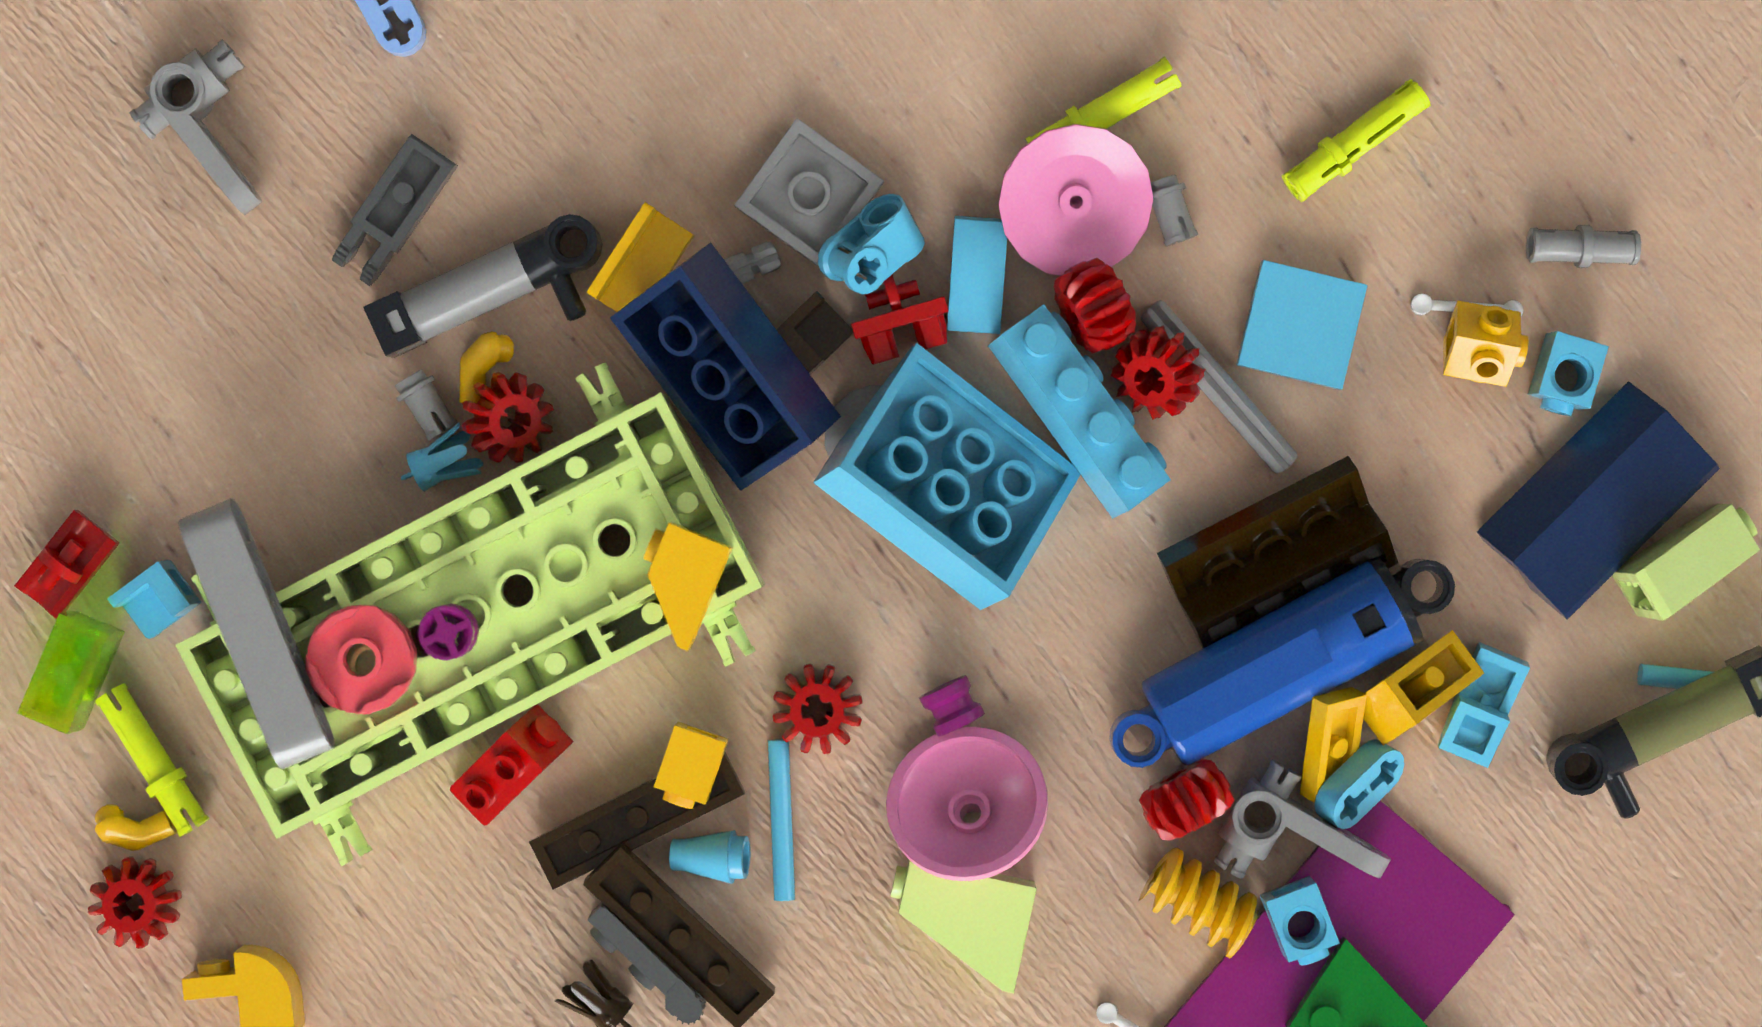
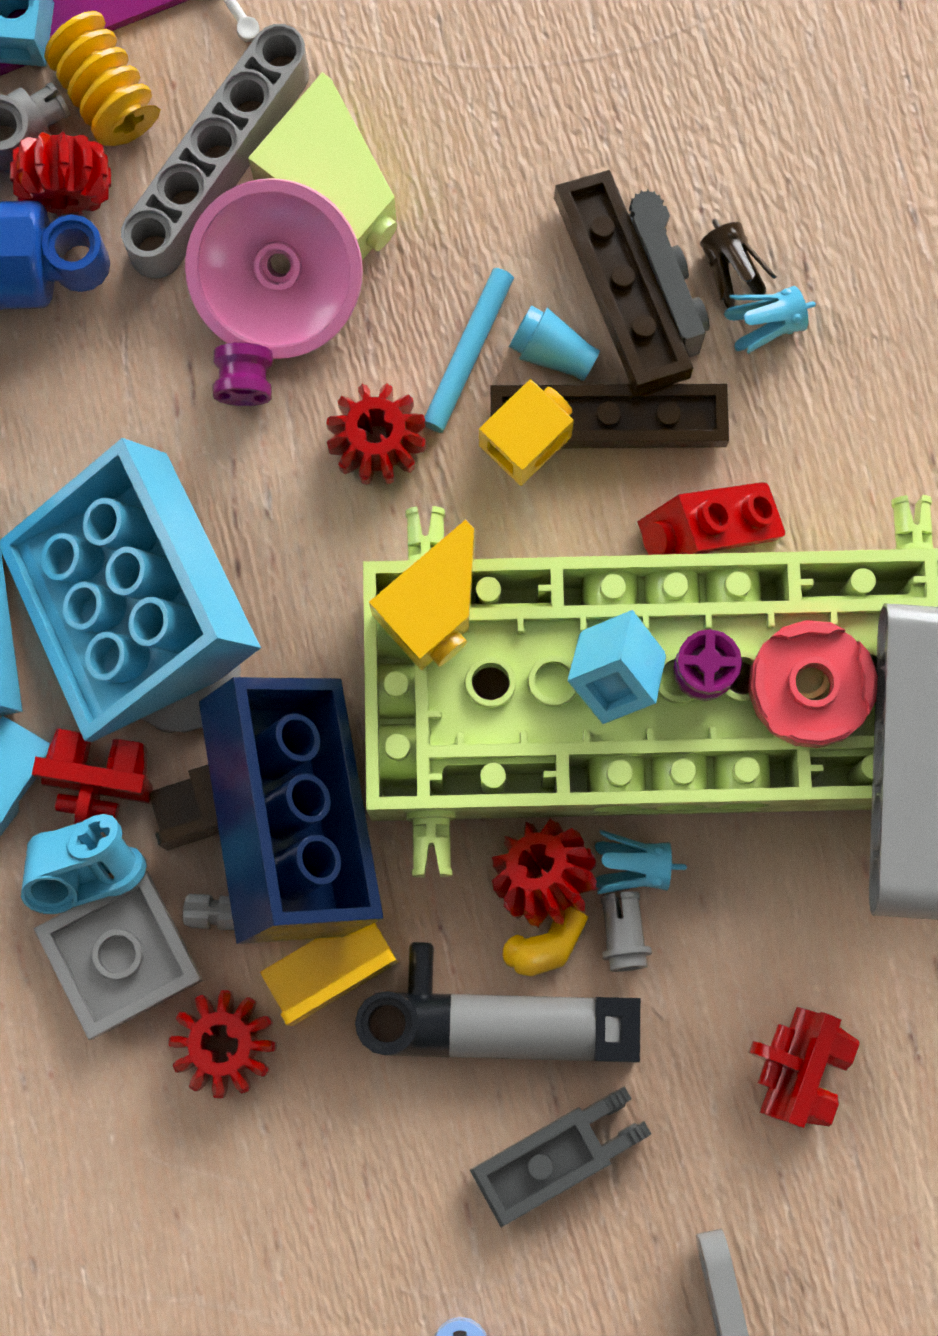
camera: 150 degrees left, 10 degrees down
none -> light grey beam [121,24,309,279]
none -> red gear [168,990,277,1099]
none -> medium azure panel [567,610,666,724]
none -> medium azure piece [724,286,816,354]
none -> red hips [749,1007,860,1128]

